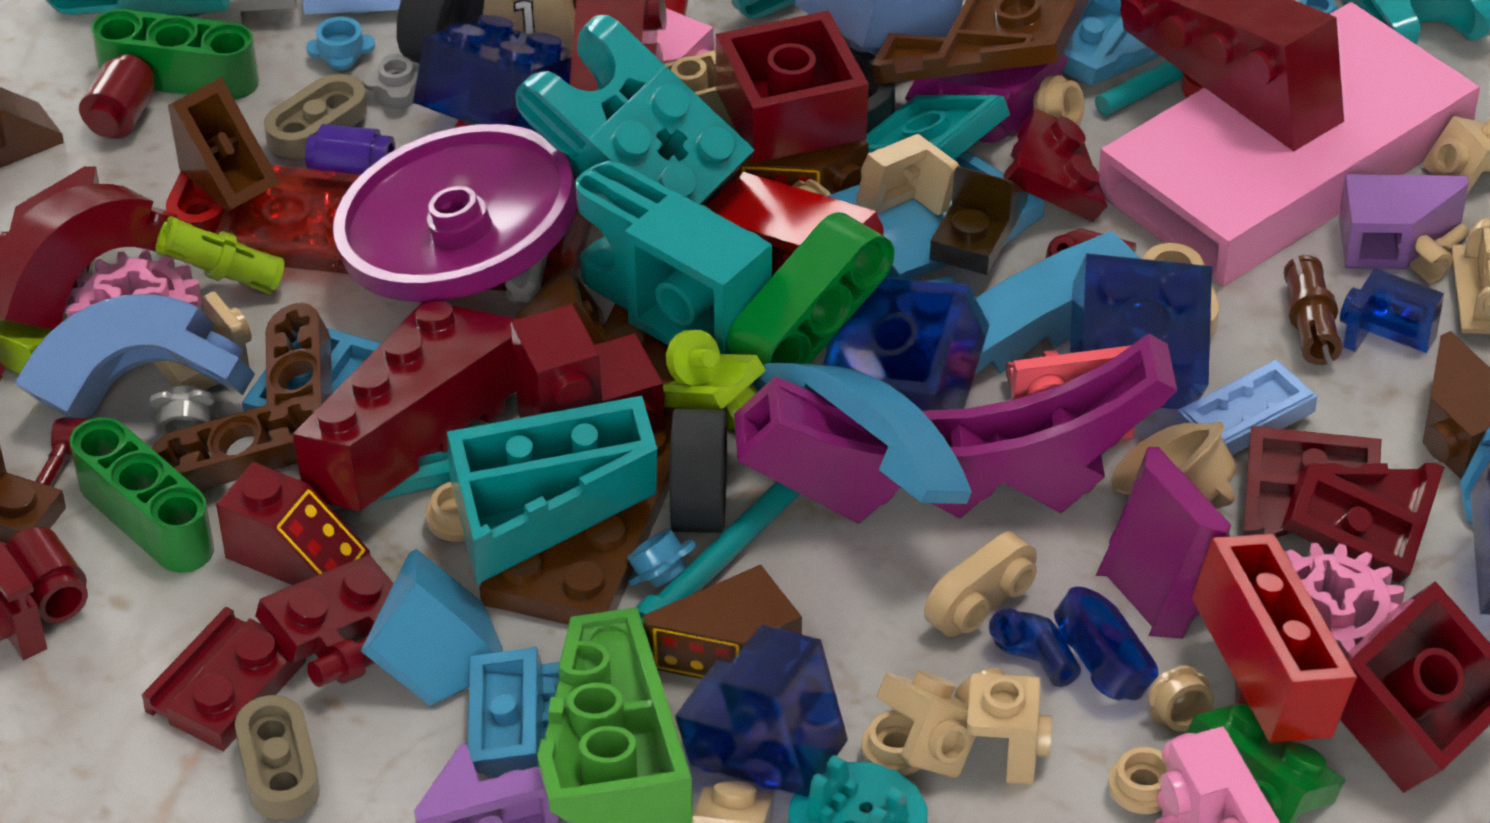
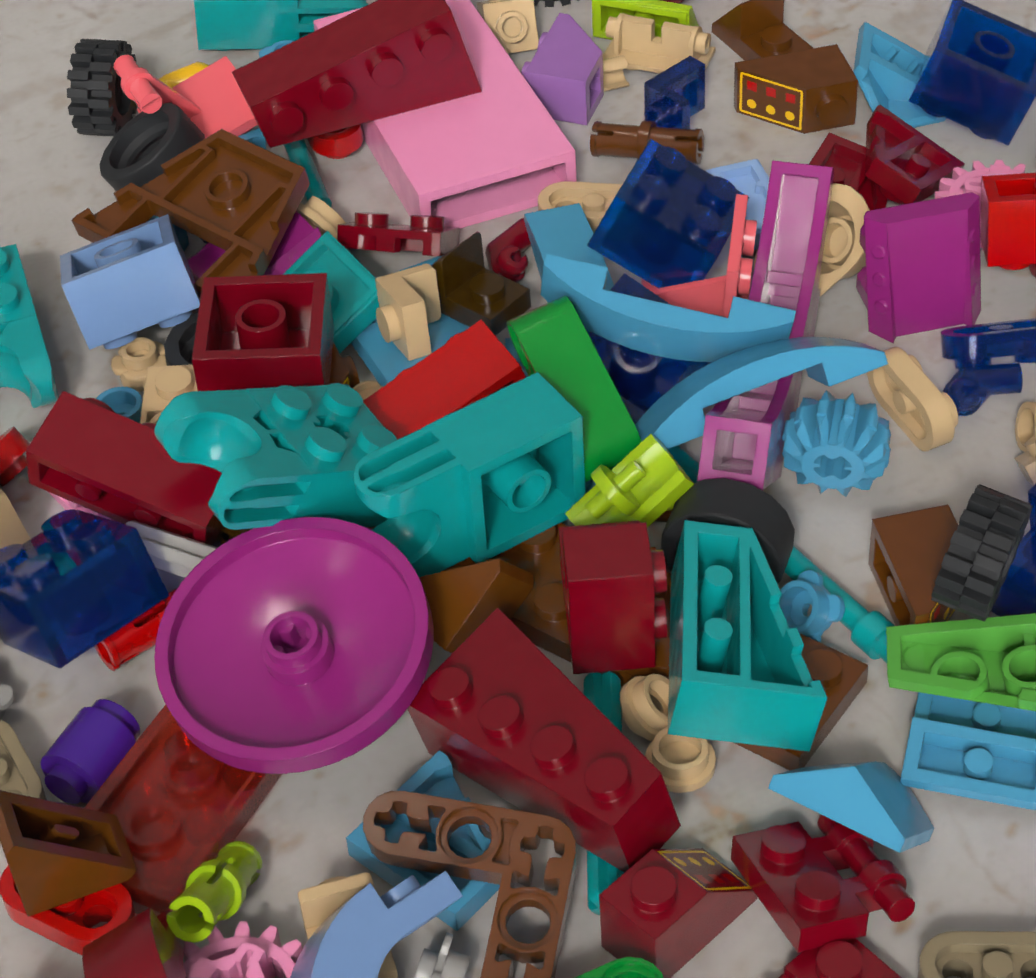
camera: 70 degrees left, 0 degrees up
none -> dark azure slope [540,253,796,362]
none -> dark azure gear [782,390,891,497]
none -> black tyre [931,484,1033,622]

